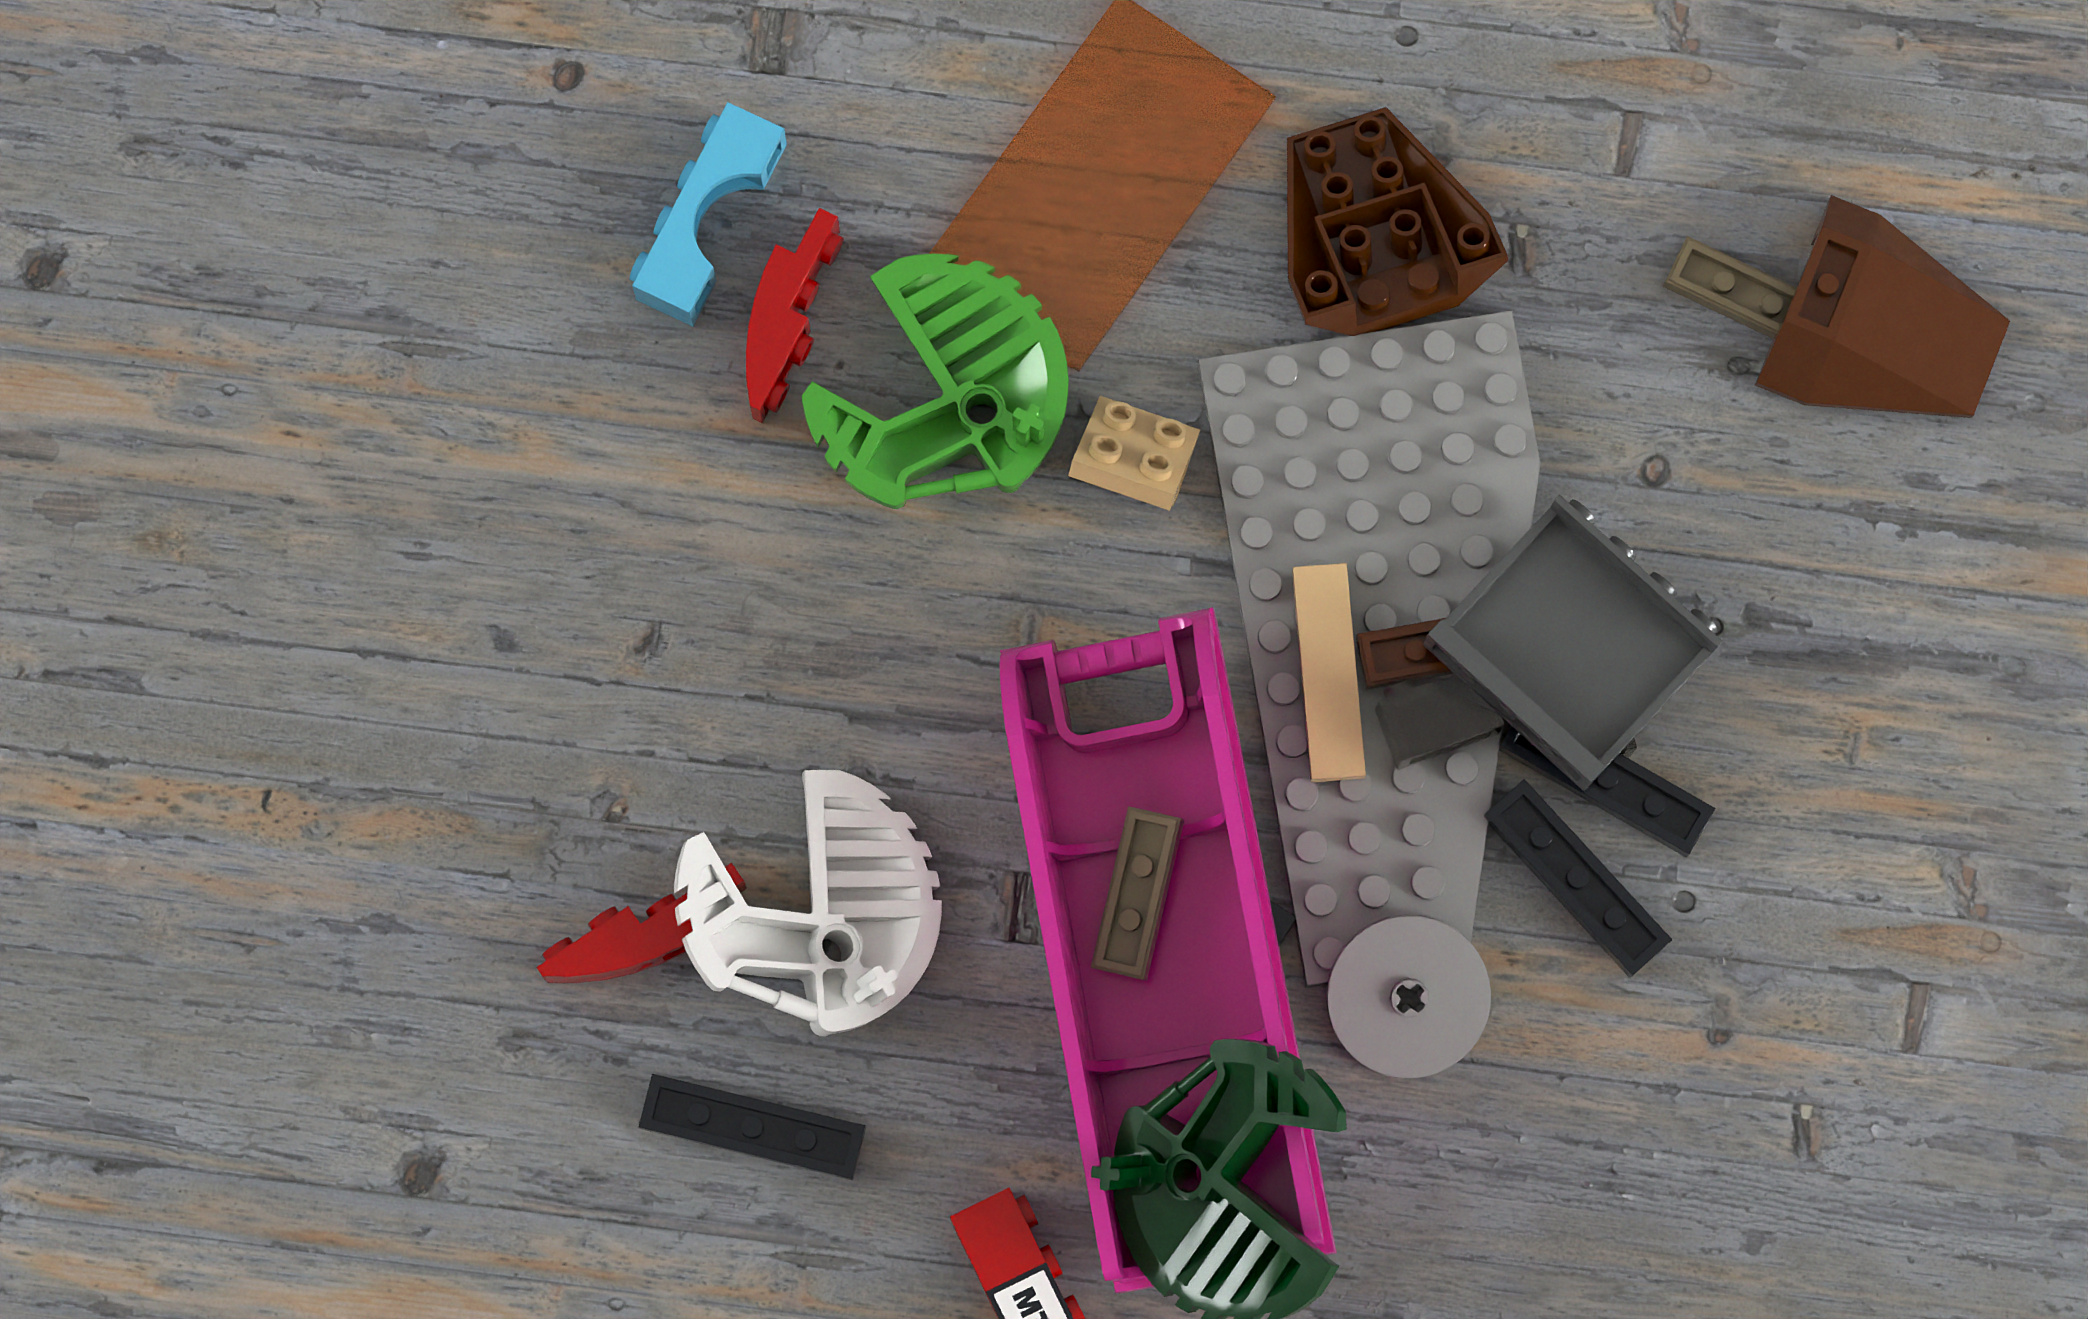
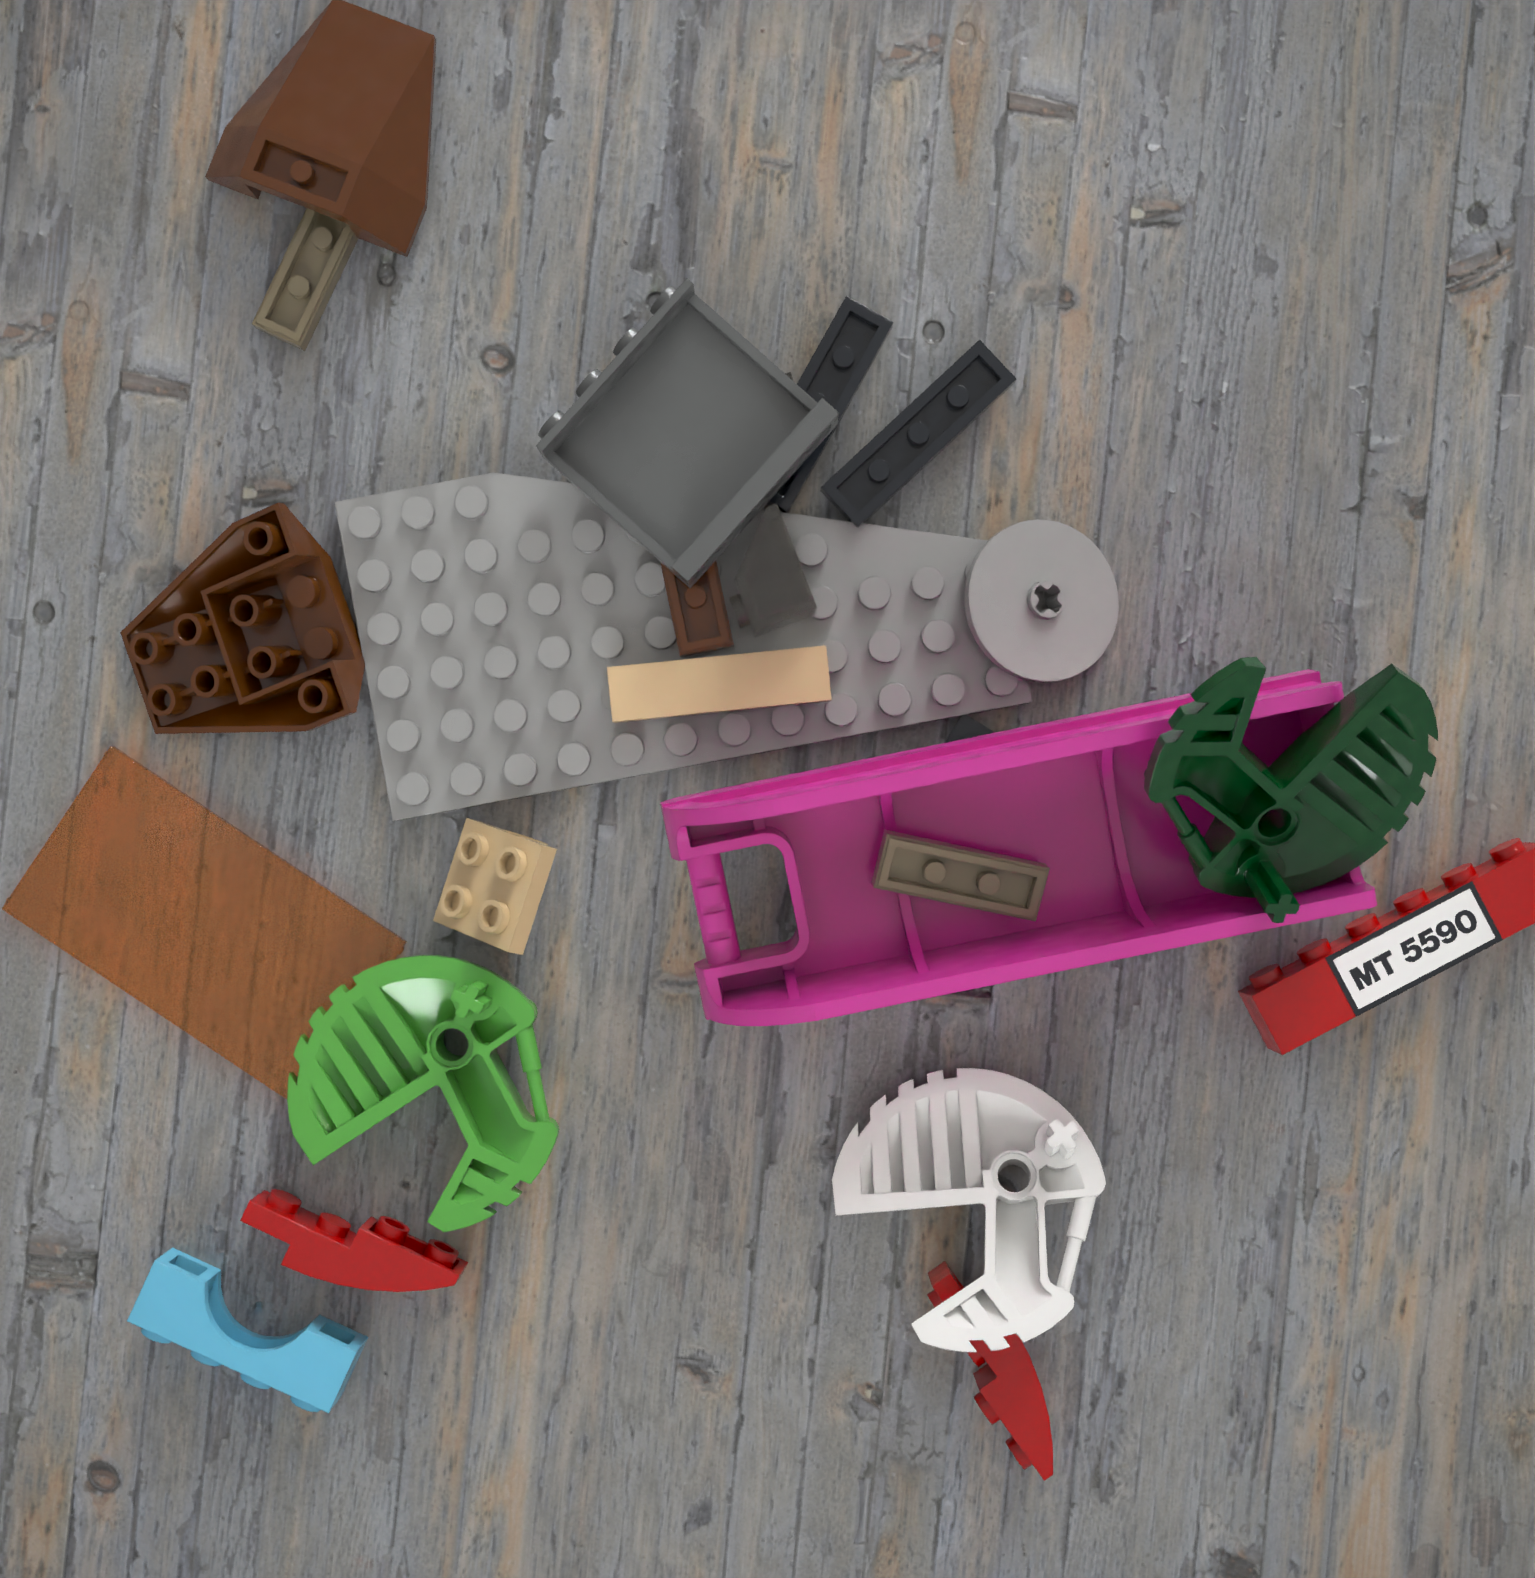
camera: 90 degrees left, 10 degrees up
black plate [638,1074,866,1181] -> none

